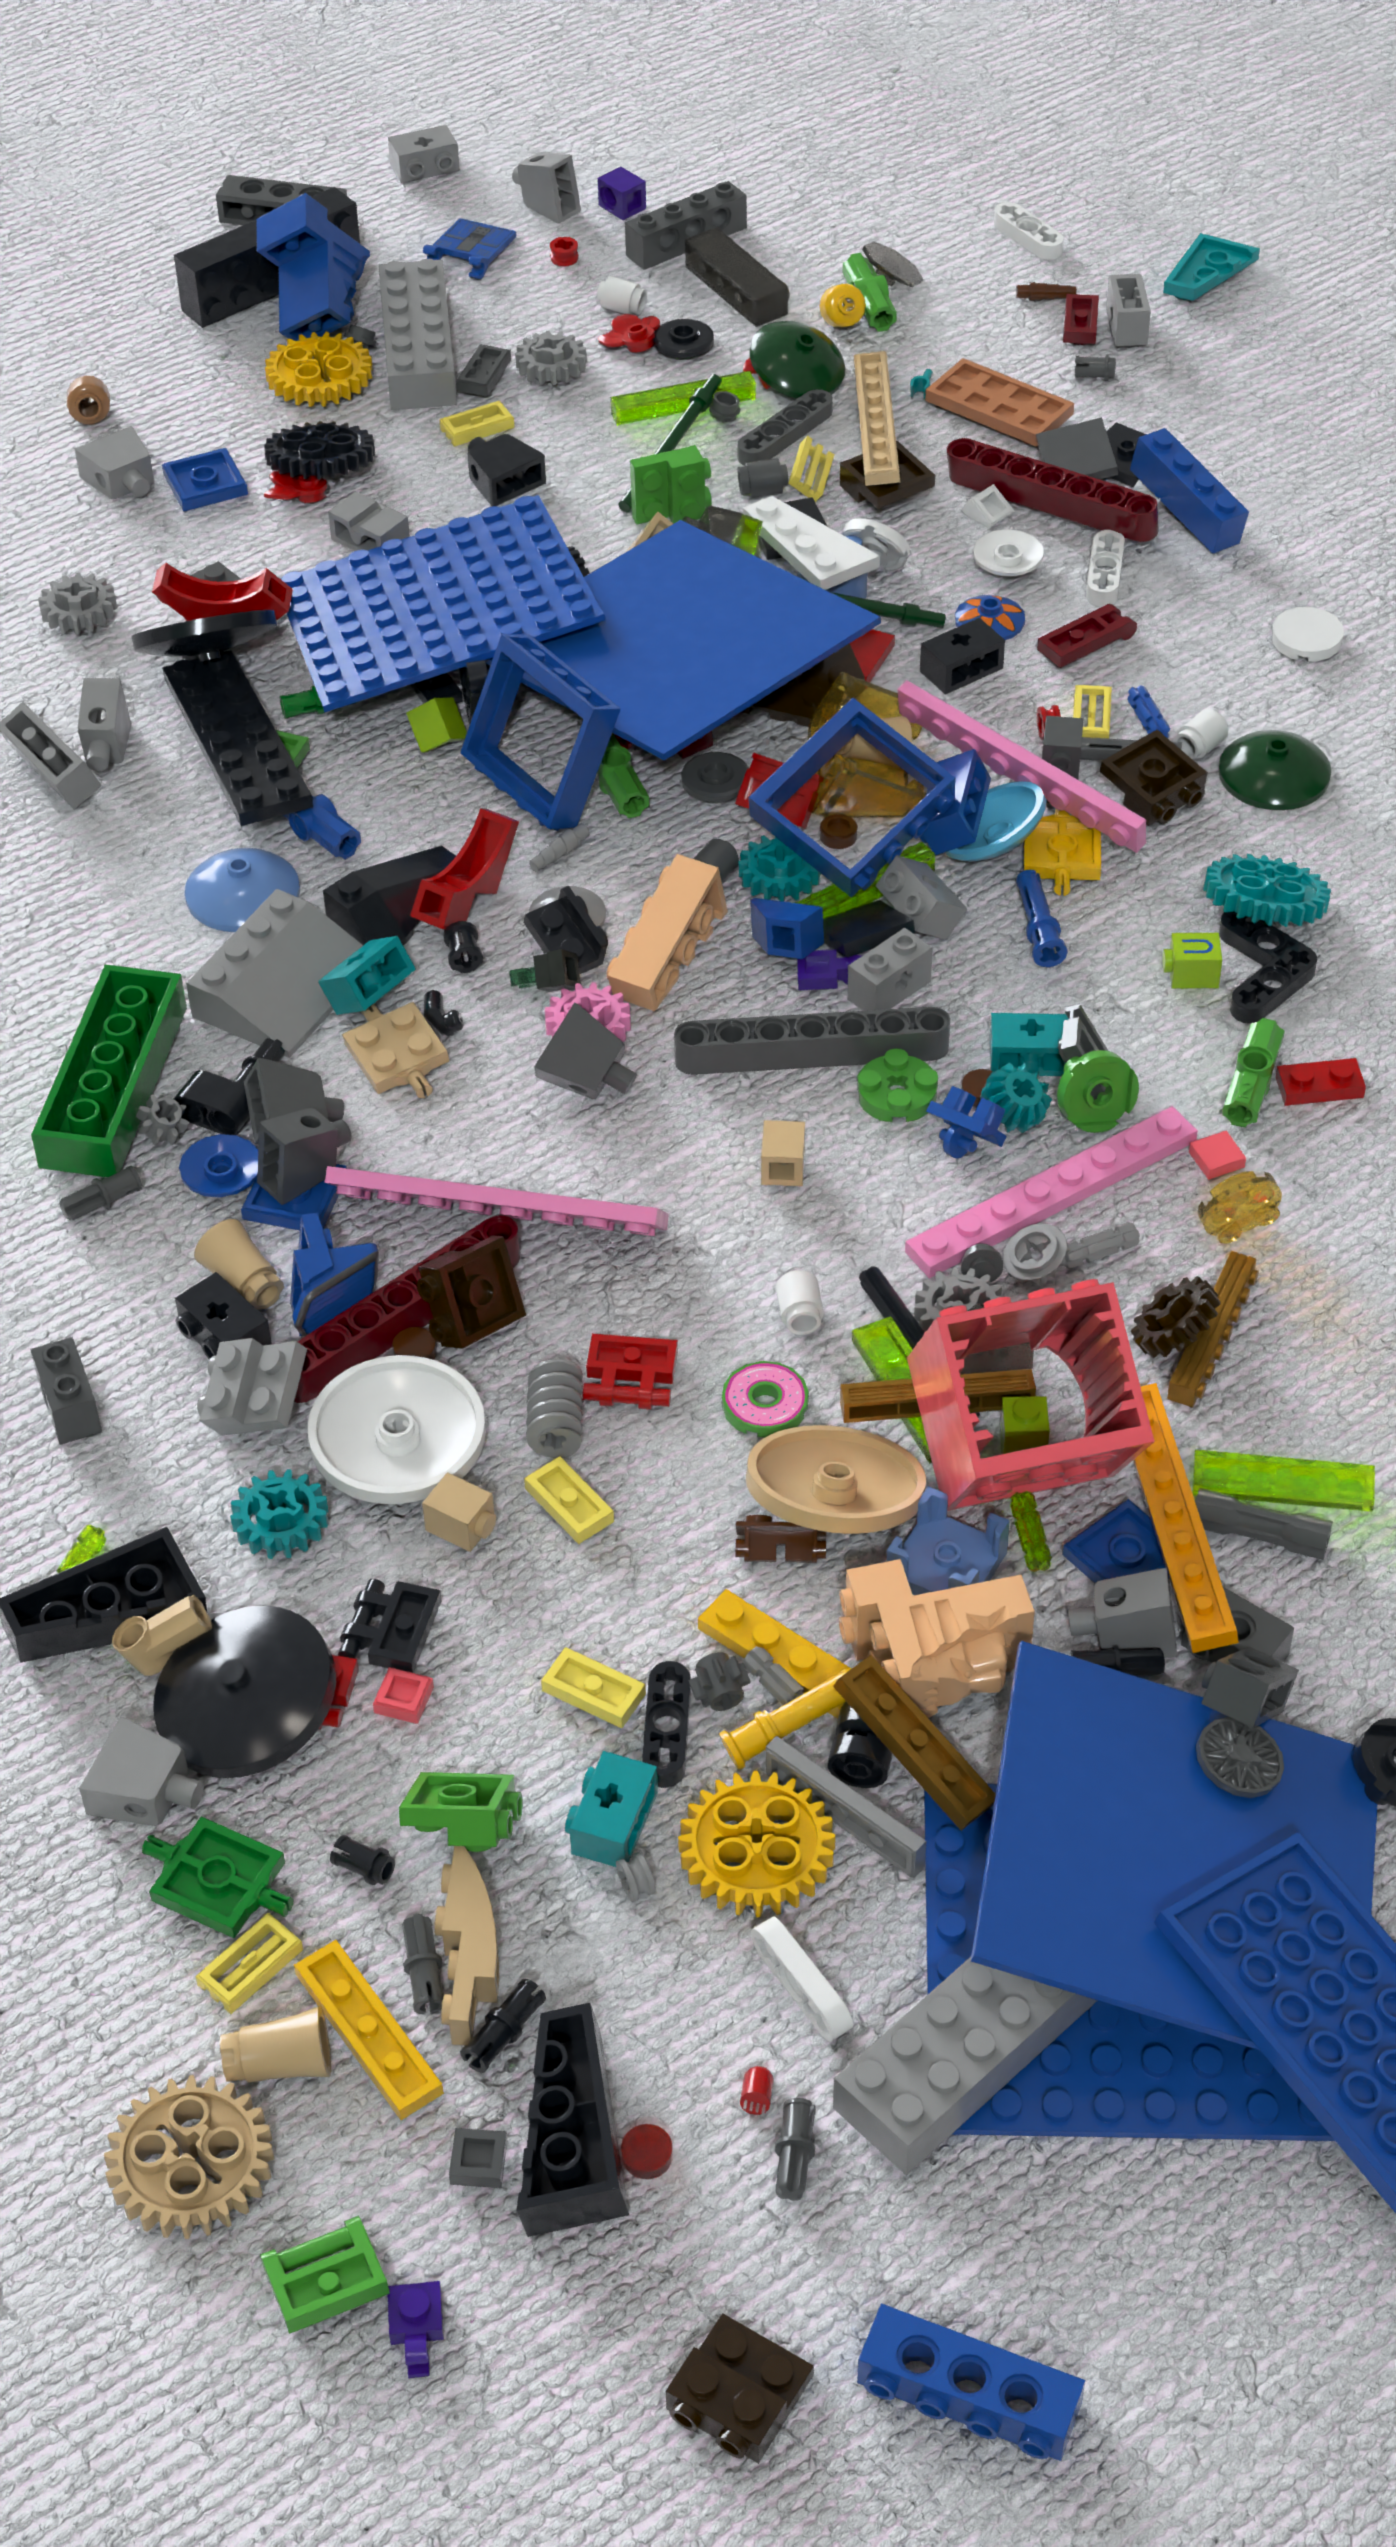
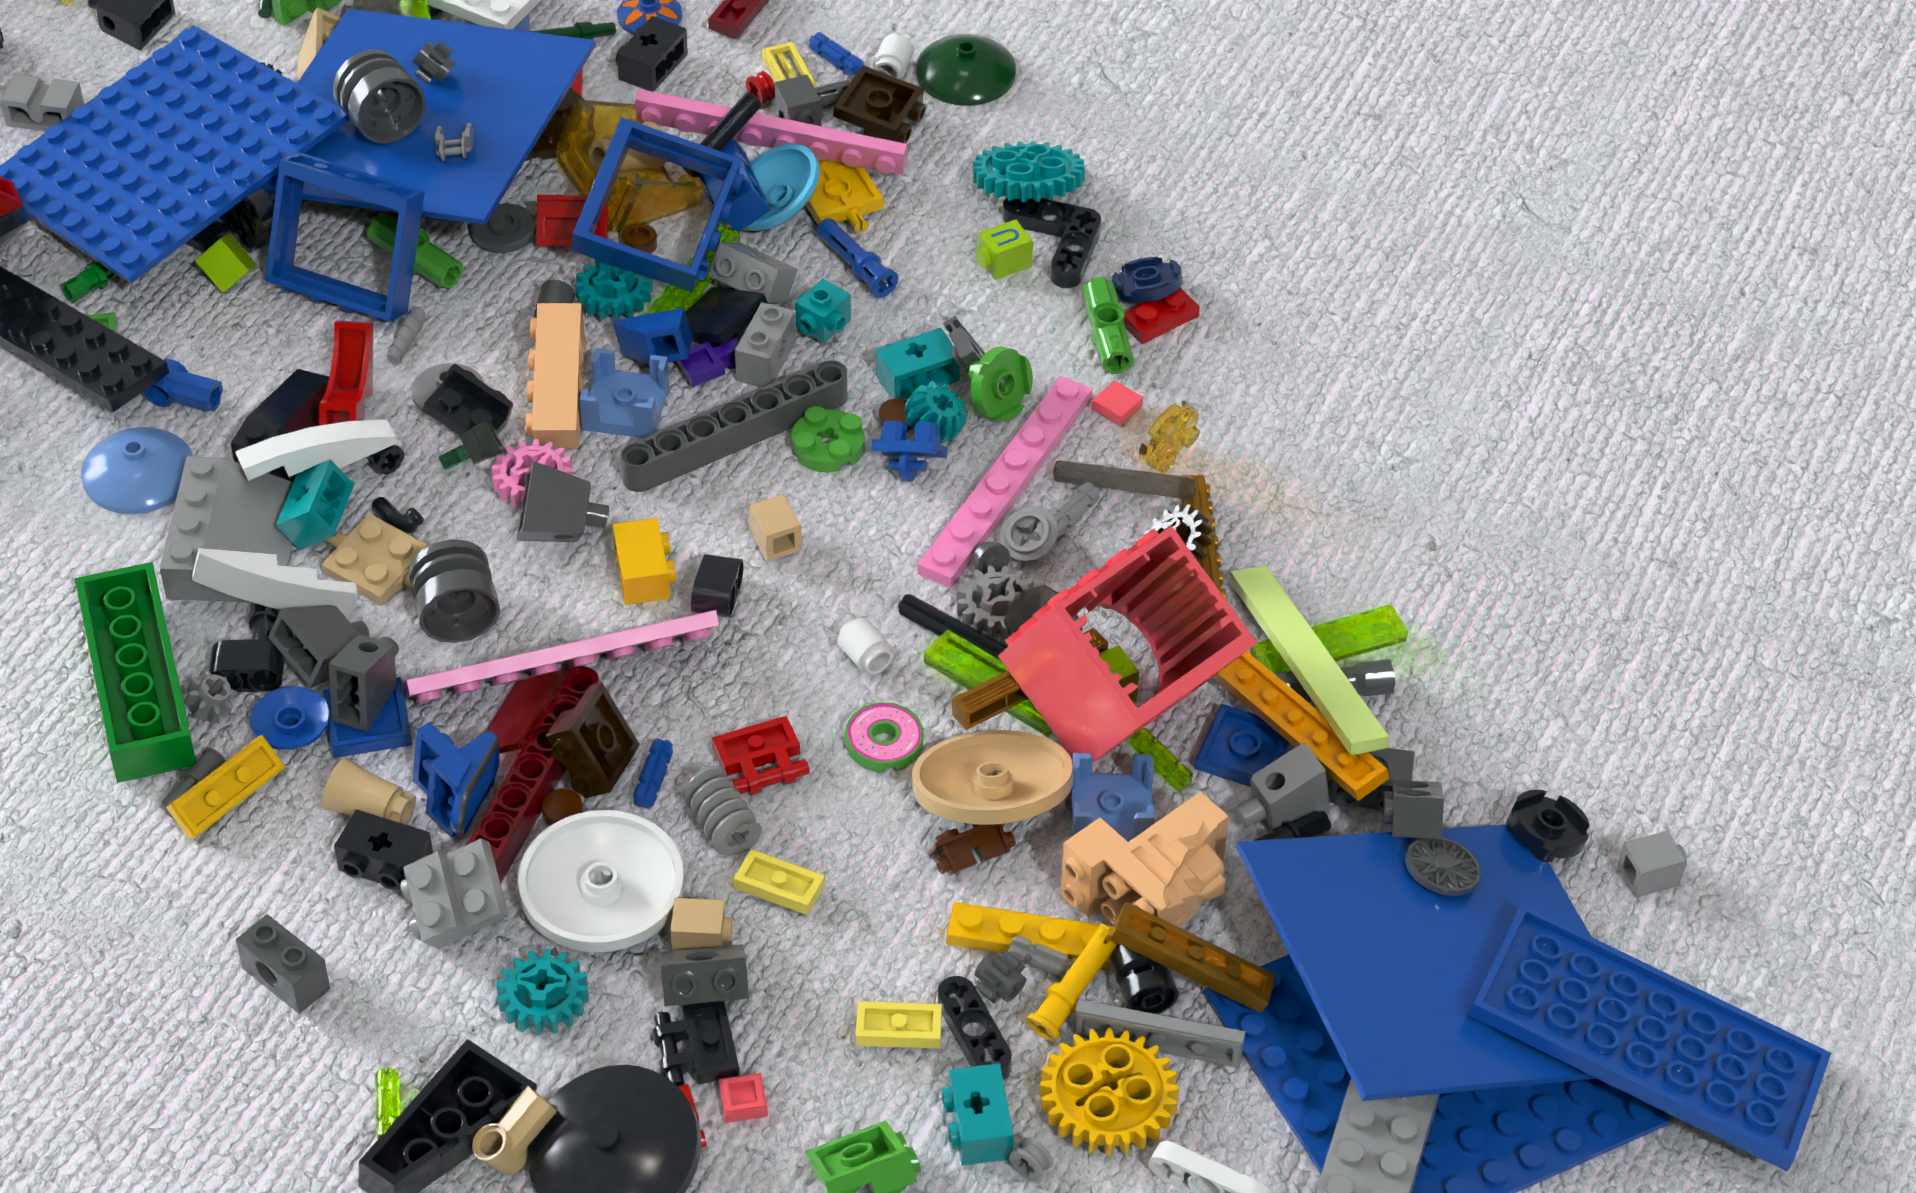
camera: 30 degrees left, 0 degrees up
none -> yellow tile [166,735,286,839]
none -> white slope [192,548,357,620]
none -> white slope [235,420,398,481]
none -> dark grey wheel [333,49,426,144]
none -> dark grey wheel [408,539,500,643]
none -> dark grey gear [412,41,455,84]
none -> light grey piece [435,123,474,162]
none -> clear red piece [484,670,567,754]
none -> medium blue panel [579,348,670,438]
none -> yellow brick [612,517,676,605]
none -> blue axle [633,738,673,809]
none -> dark grey brick [660,944,749,1006]
none -> black axle [683,92,762,178]
none -> black beam [691,554,744,617]
none -> teal brick [795,279,851,343]
none -> clear smoke axle [1053,460,1197,500]
none -> dark blue tile [1112,257,1183,303]
none -> yellowish green tile [1230,565,1389,755]

